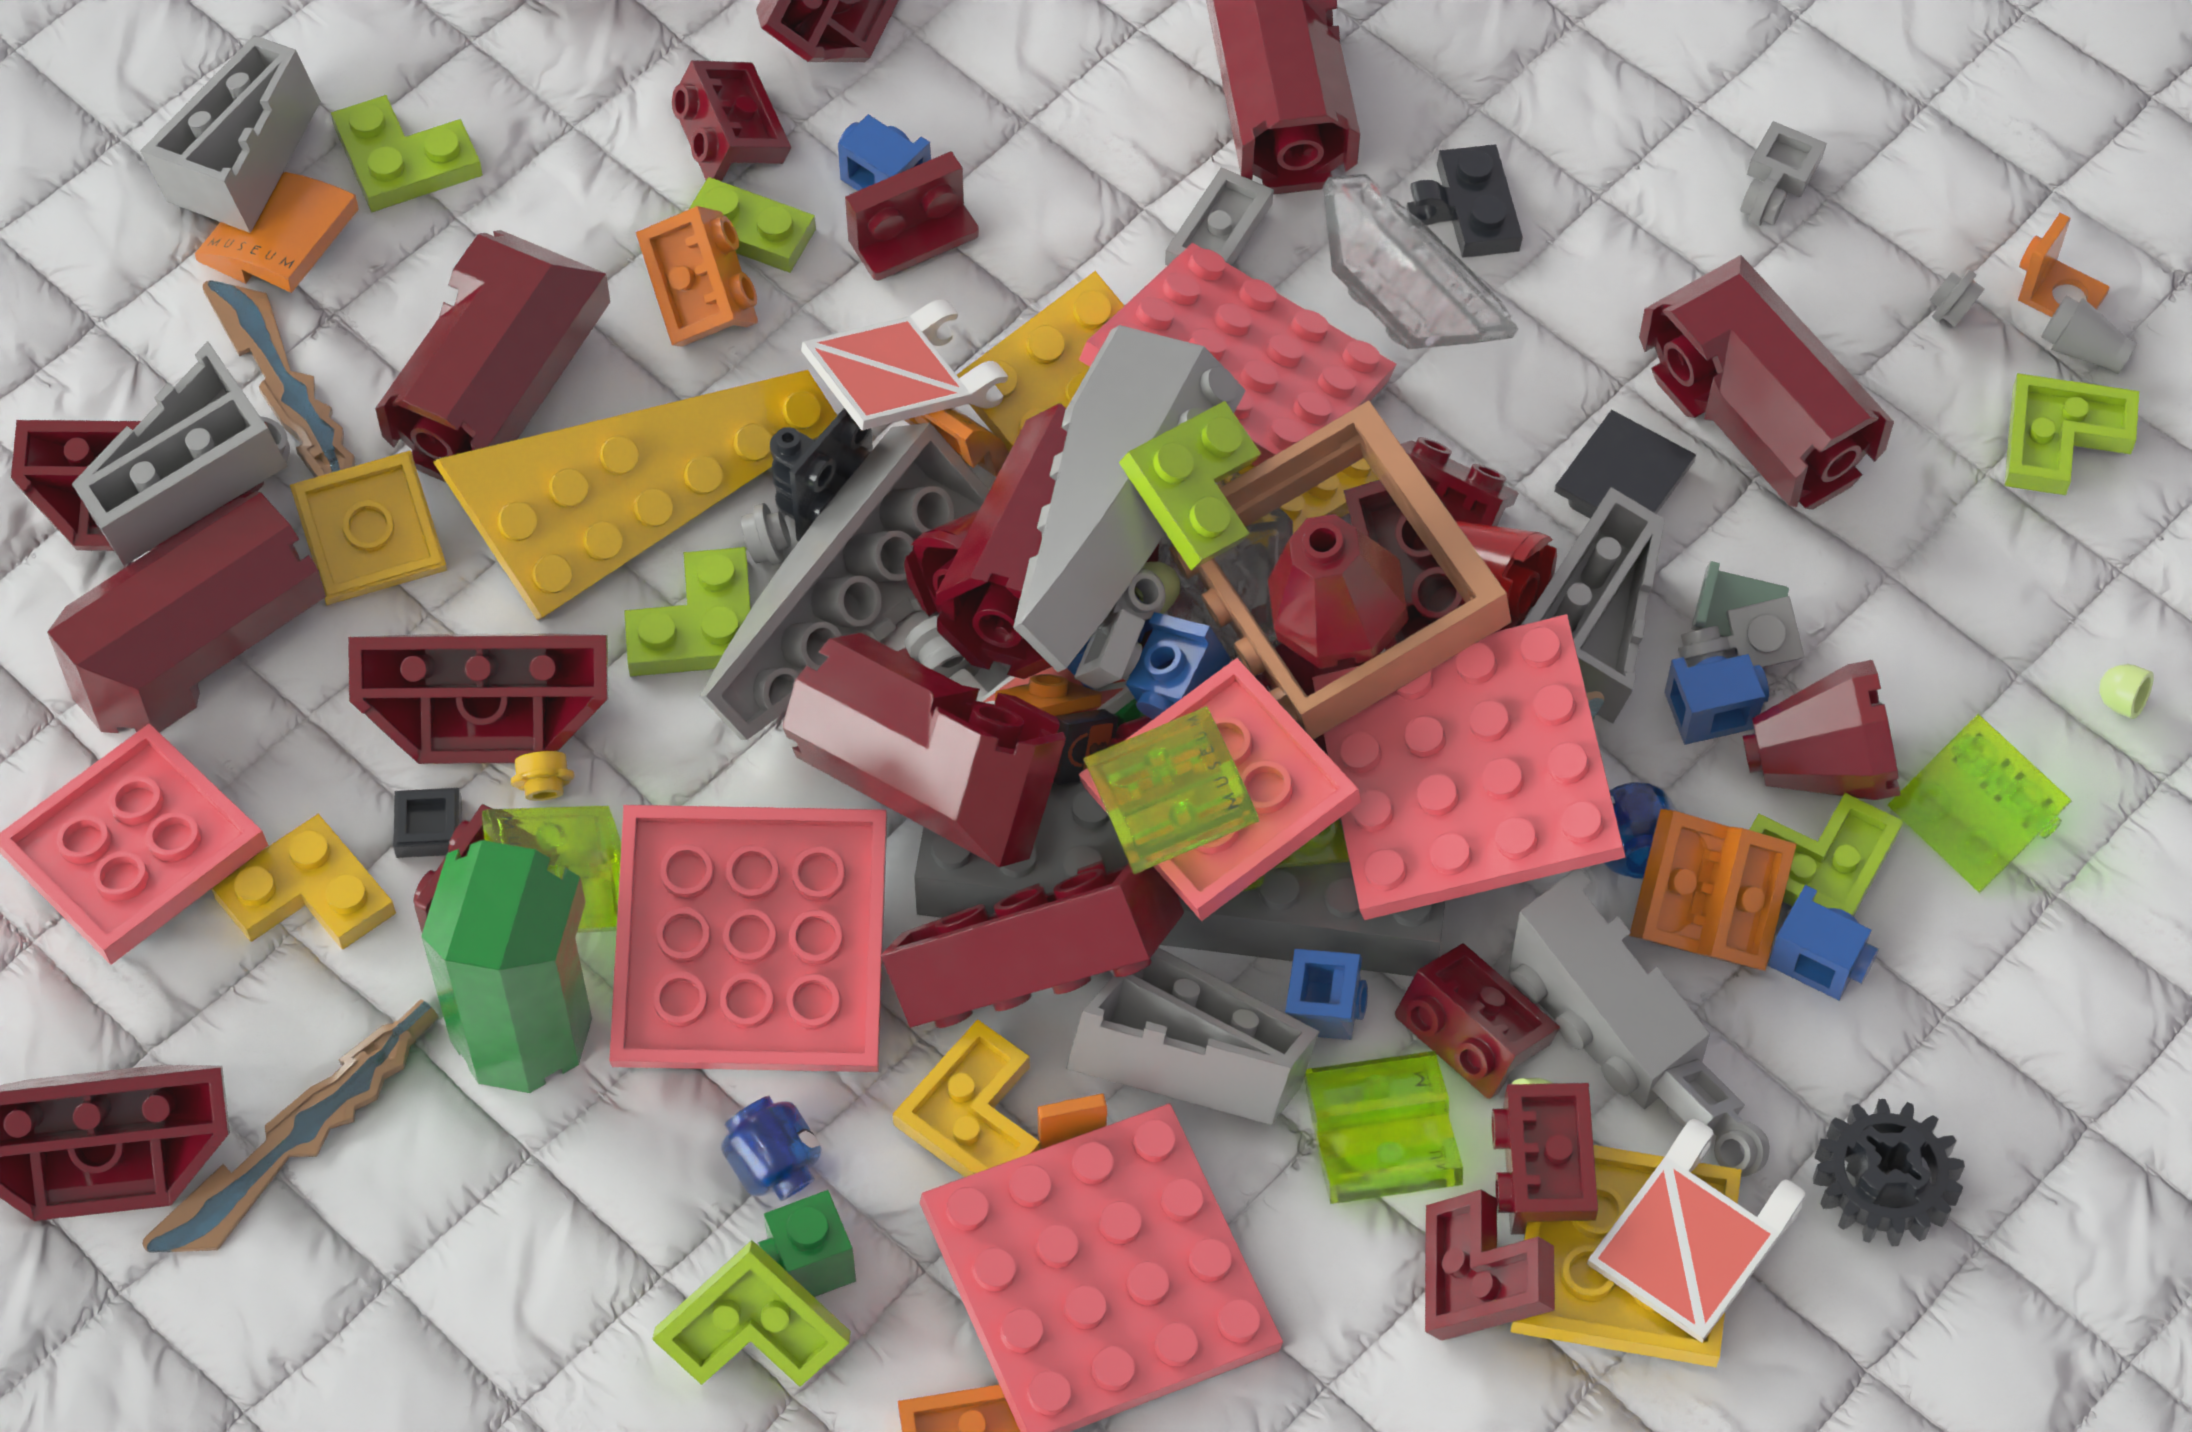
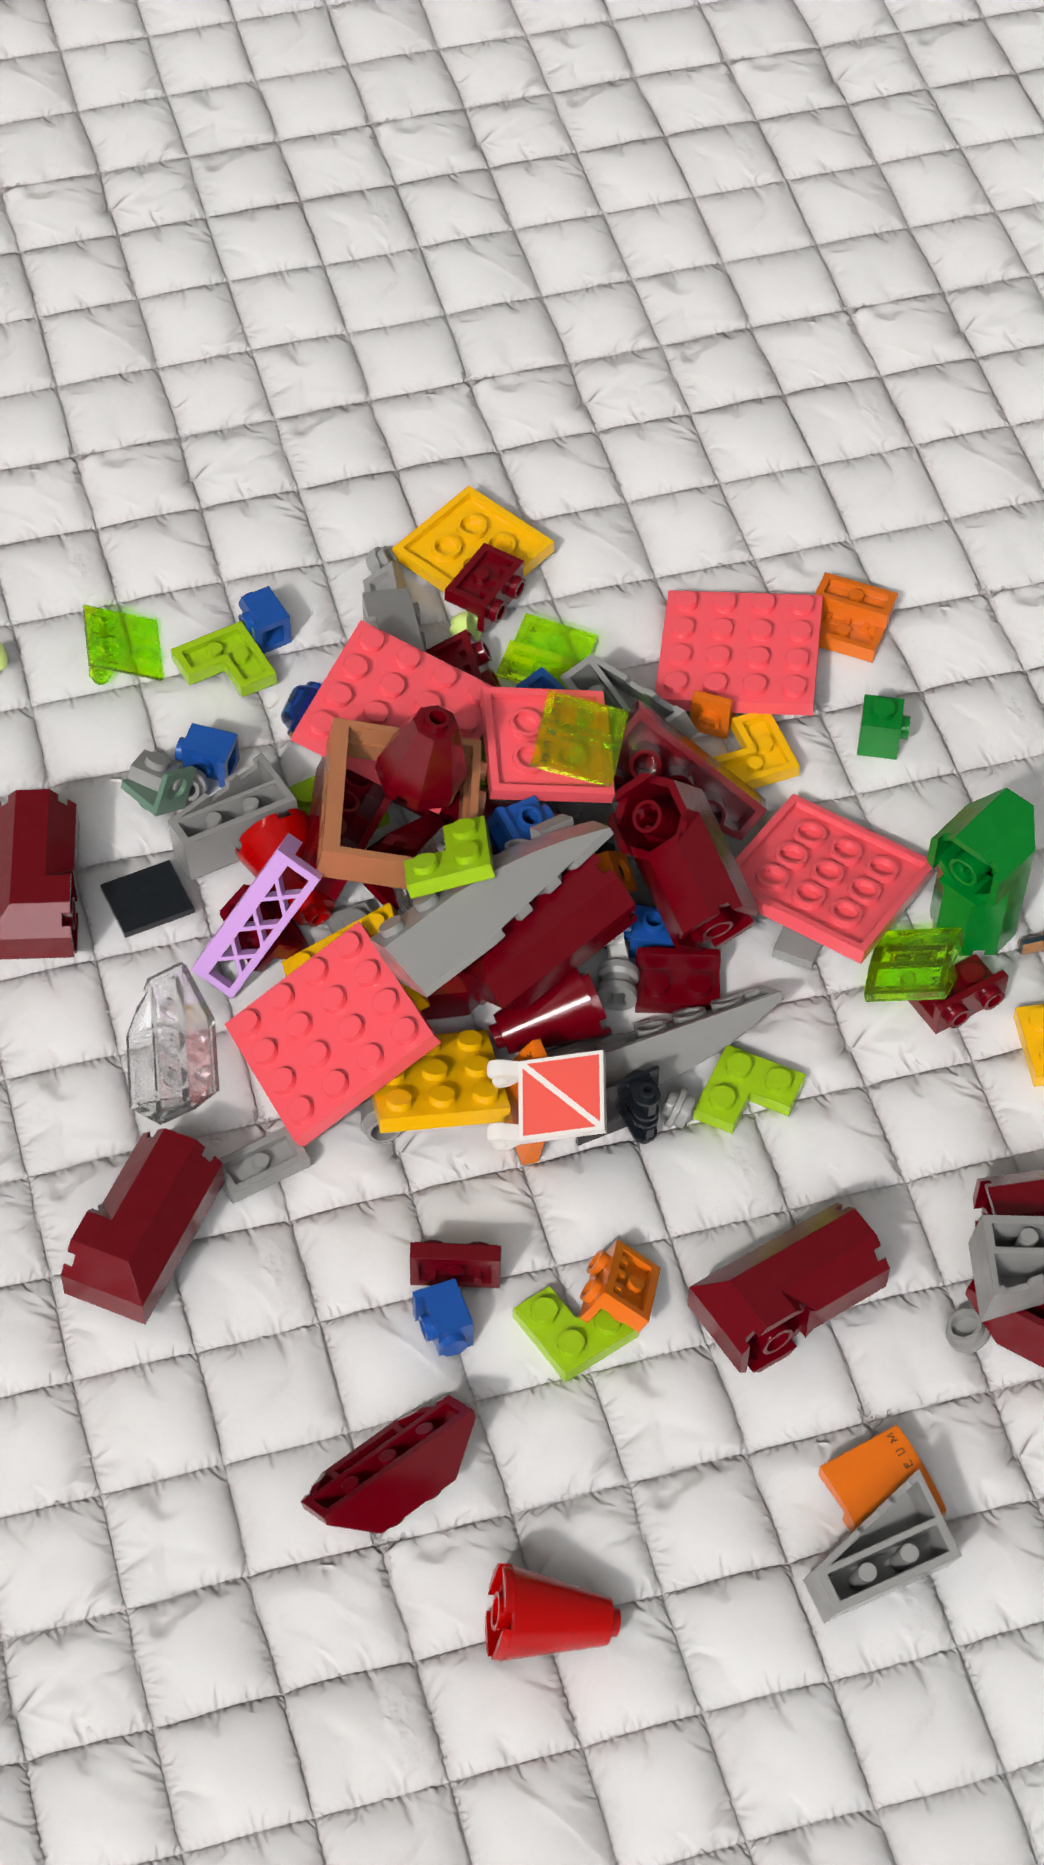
camera: 150 degrees left, 5 degrees down
medium nougat sword [202,280,355,477] -> none
yellow plate [290,450,447,606] -> none
lime plate [331,95,483,213] -> none
dark red wedge [348,633,608,764] -> none
black tile [393,788,462,858] -> none
yellow wing [433,370,837,620] -> none
yellow plate [511,751,575,801] -> none
lime plate [652,1240,851,1387] -> none
dark red bracket [672,60,792,181] -> none
clear blue head [721,1096,822,1201] -> none
black plate [1406,144,1523,258] -> none
dark red plate [1425,1189,1555,1341] -> none
flag [1587,1118,1806,1343] -> none
orange slope [1629,809,1797,971] -> none
dark red cone [1742,659,1901,800] -> none
black gear [1813,1099,1965,1246] -> none
none -> lavender fence [191,833,323,999]

